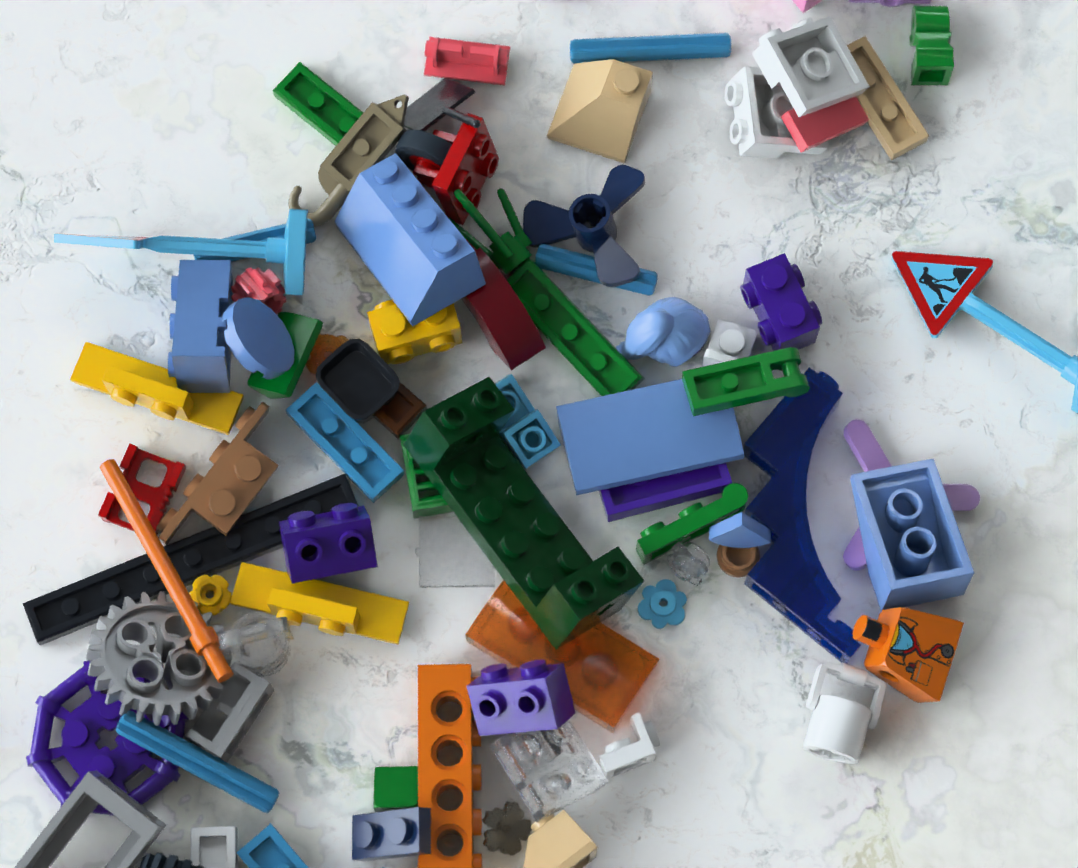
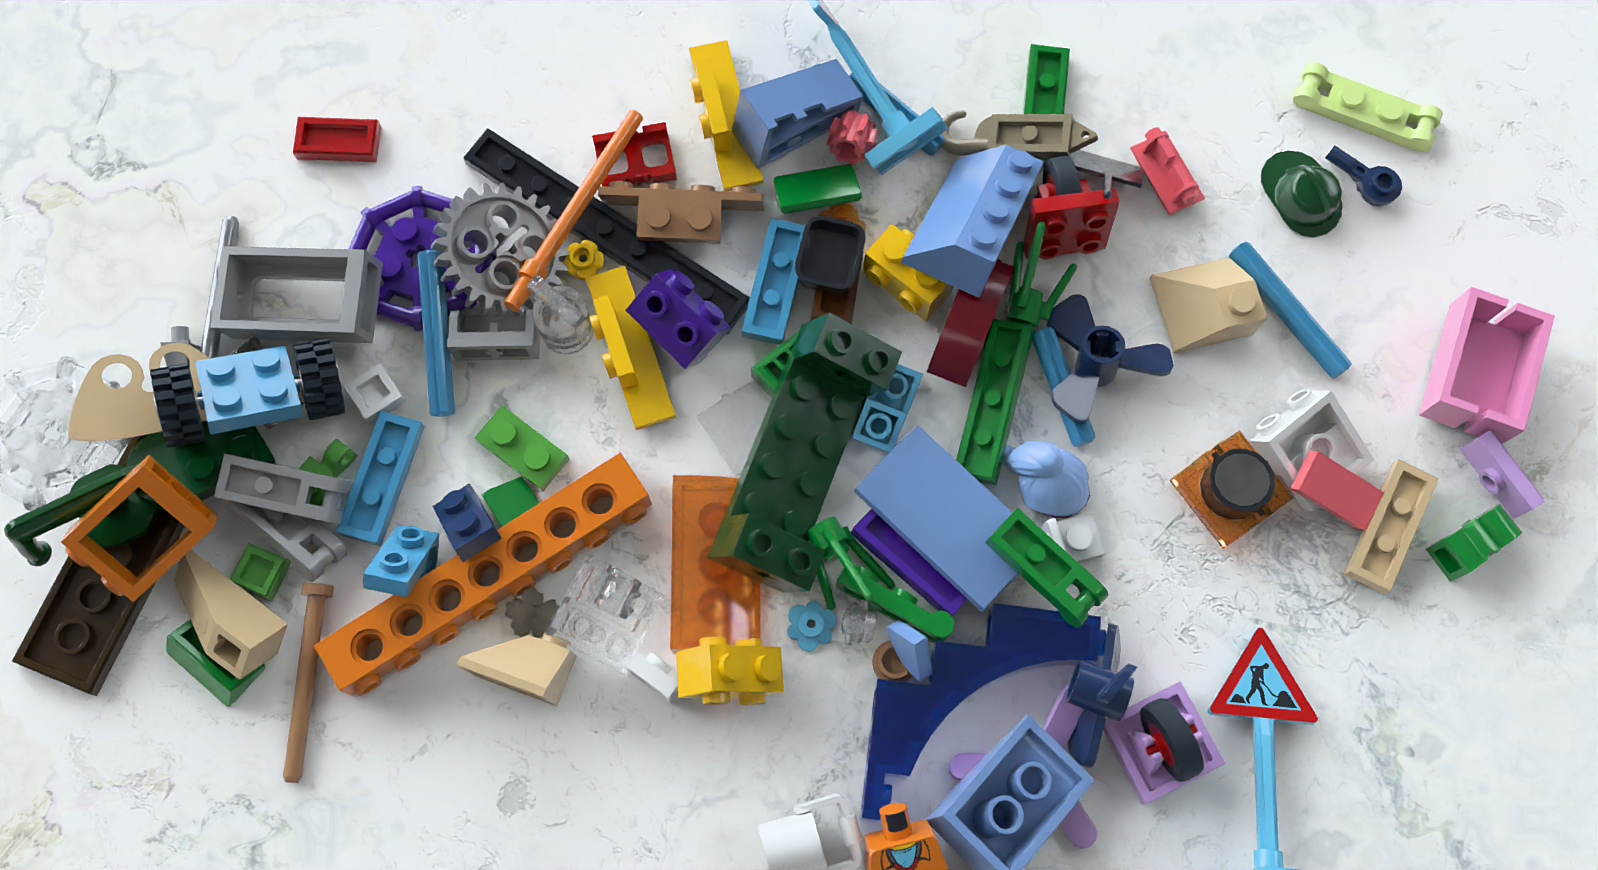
camera: 55 degrees right, 0 degrees up
medium blue tile [222,297,295,380] -> none
dark purple brick [467,659,576,736] -> none
dark purple brick [740,253,822,351] -> none
white plate [752,16,870,117] -> none
none -> bright green plate [475,406,570,492]
none -> yellow brick [676,637,784,706]
none -> green plant [806,516,895,611]
none -> dark blue piece [1066,623,1138,768]
none -> lavender plate [1103,681,1226,805]
none -> piece [1169,430,1294,549]

